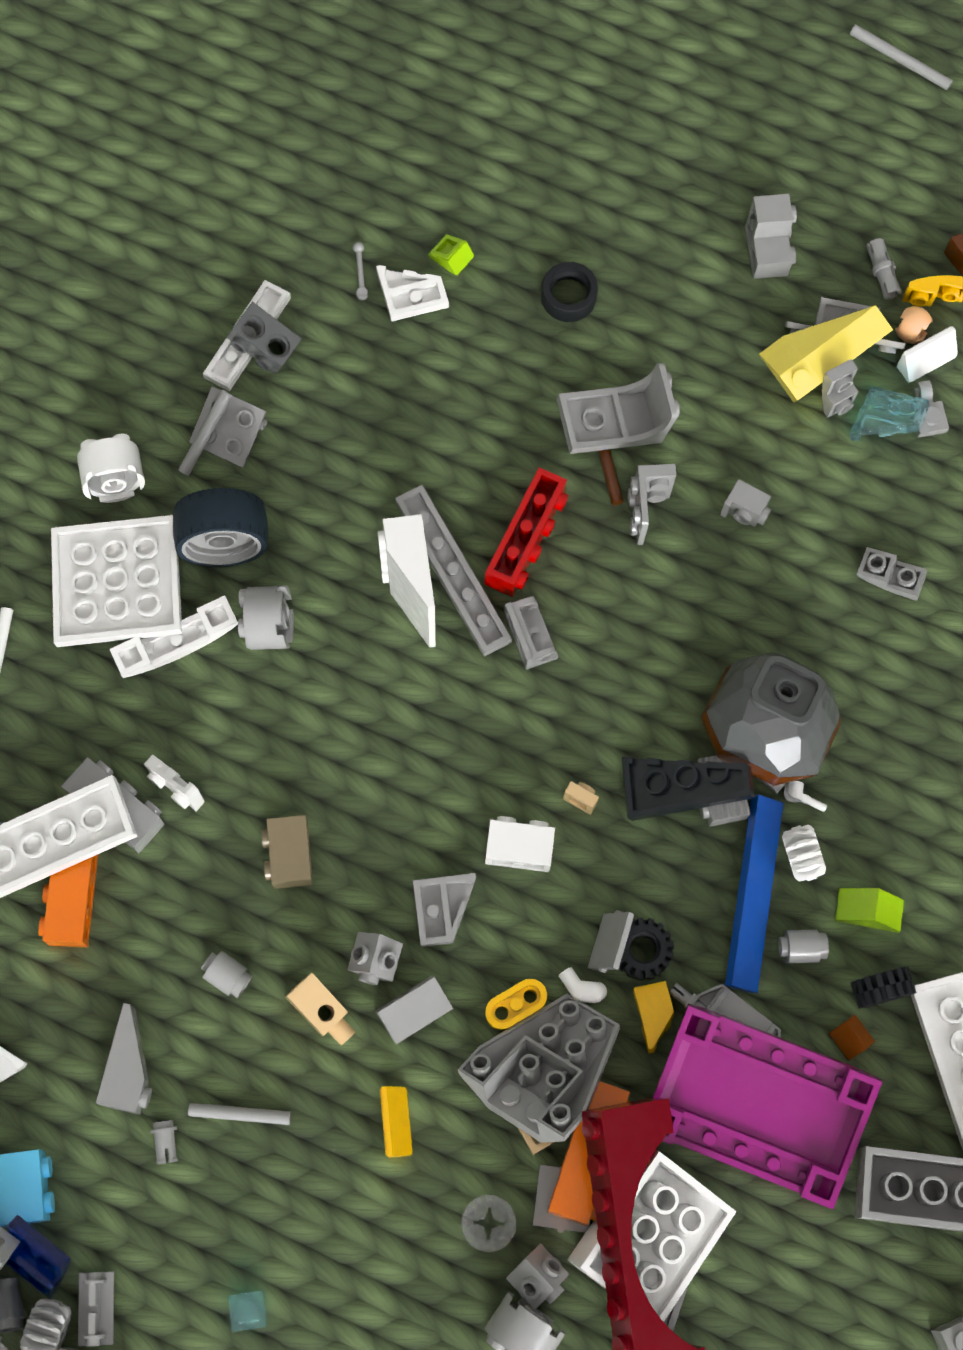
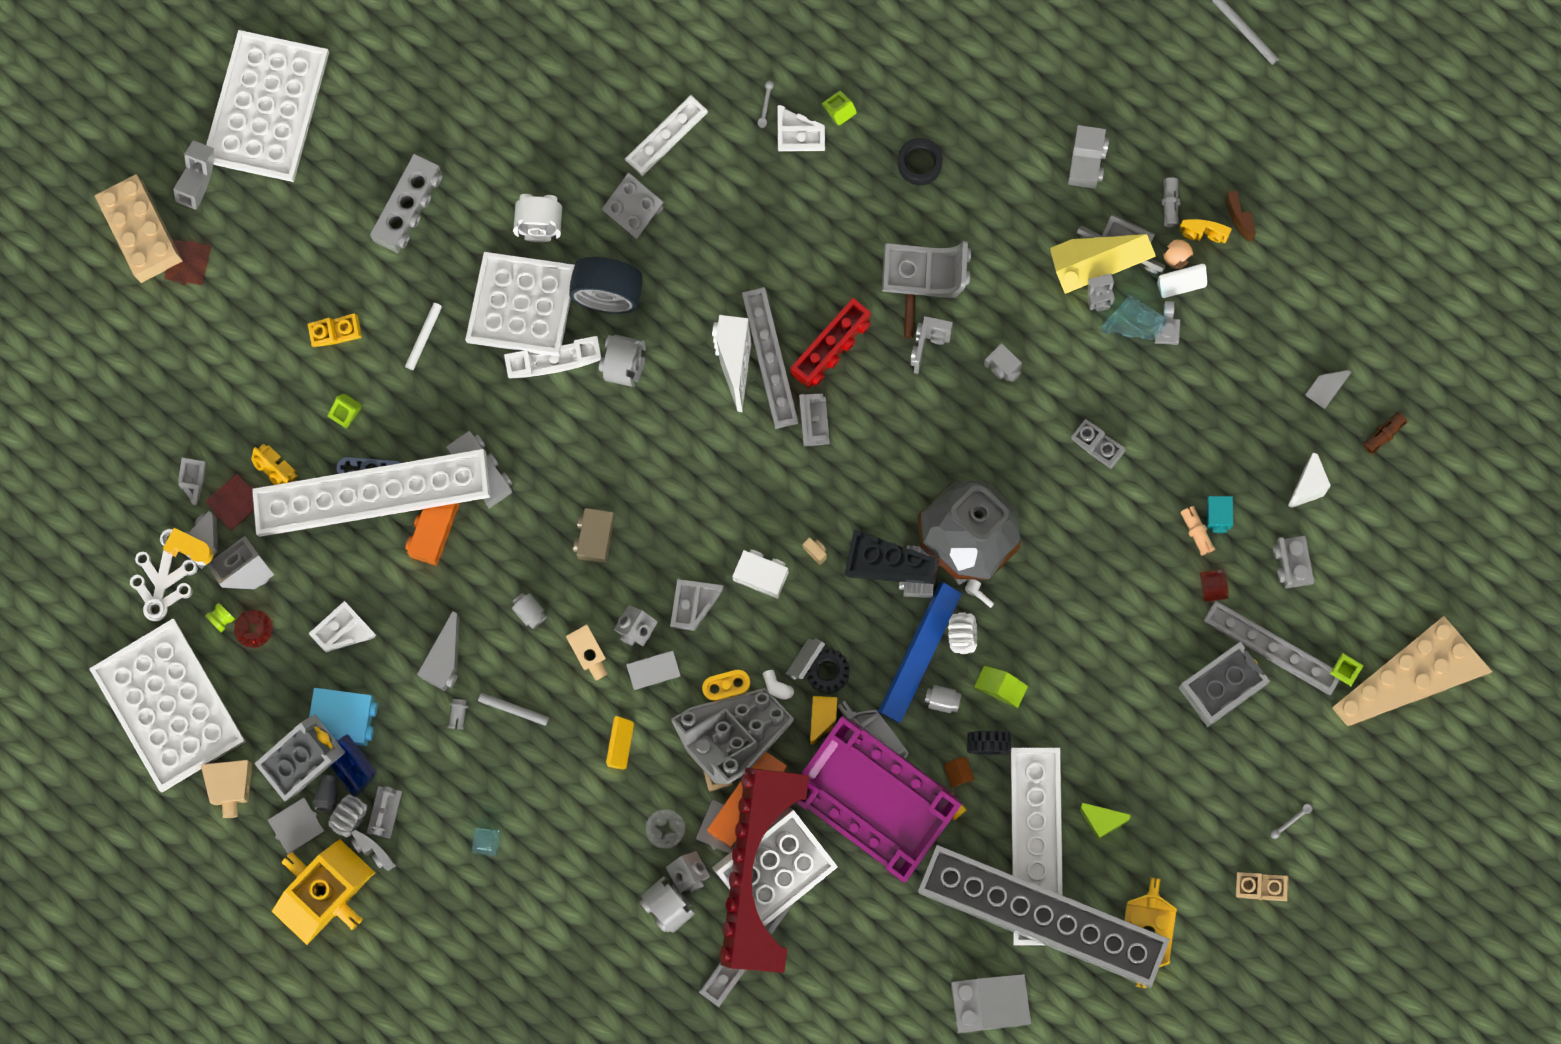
camera: 25 degrees right, 5 degrees up
white wing [144,754,205,811] -> none
light grey bar [178,390,233,476] -> none
dark grey brick [226,301,302,374] -> none

